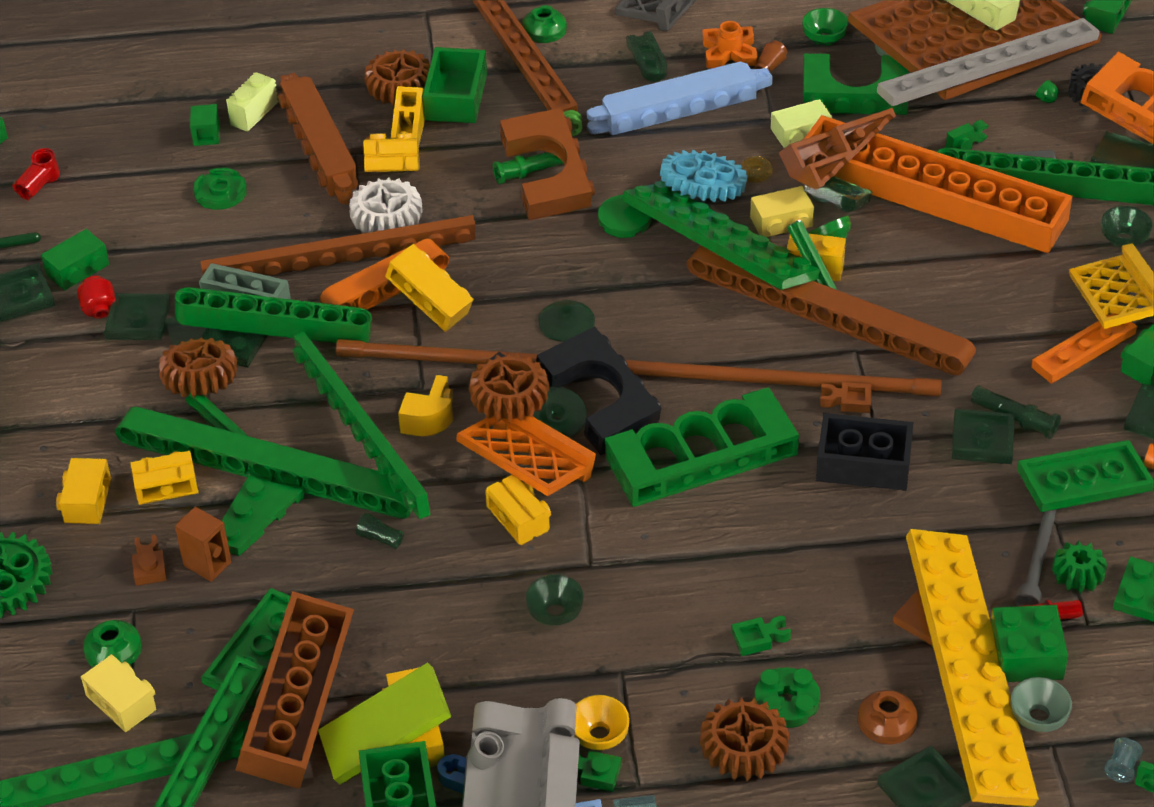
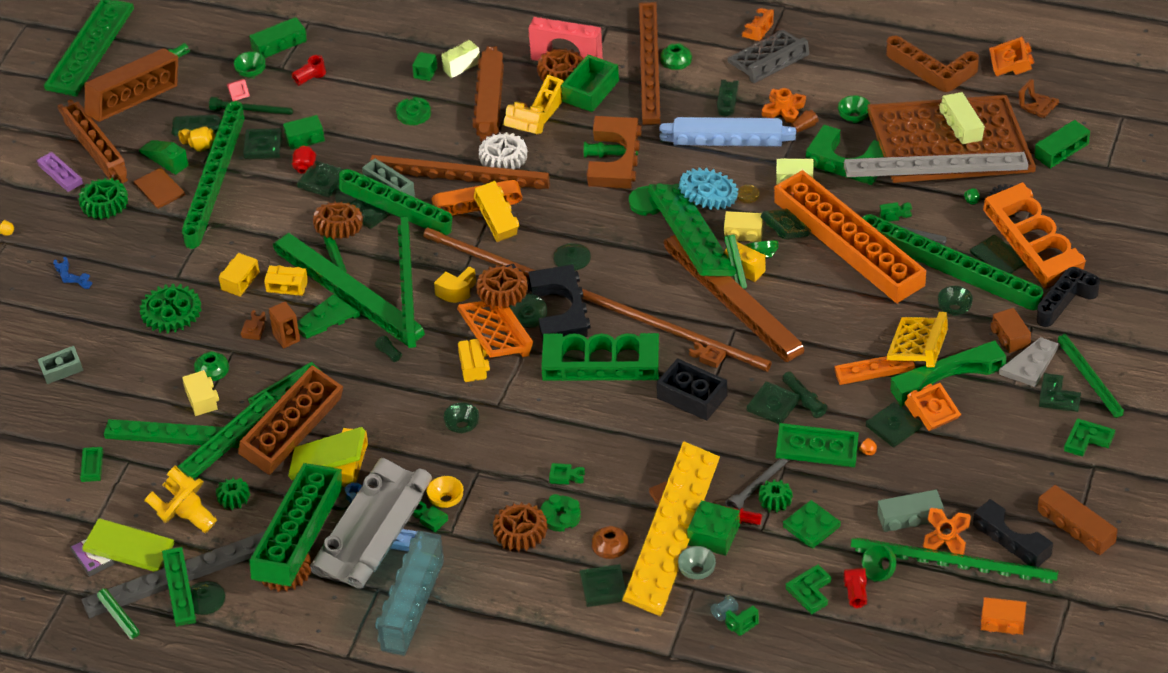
camera: 25 degrees right, 0 degrees up
bright green bush [563,110,582,136] -> none
dark orange wedge [779,108,896,190] -> none
none -> coral arch [529,17,603,61]

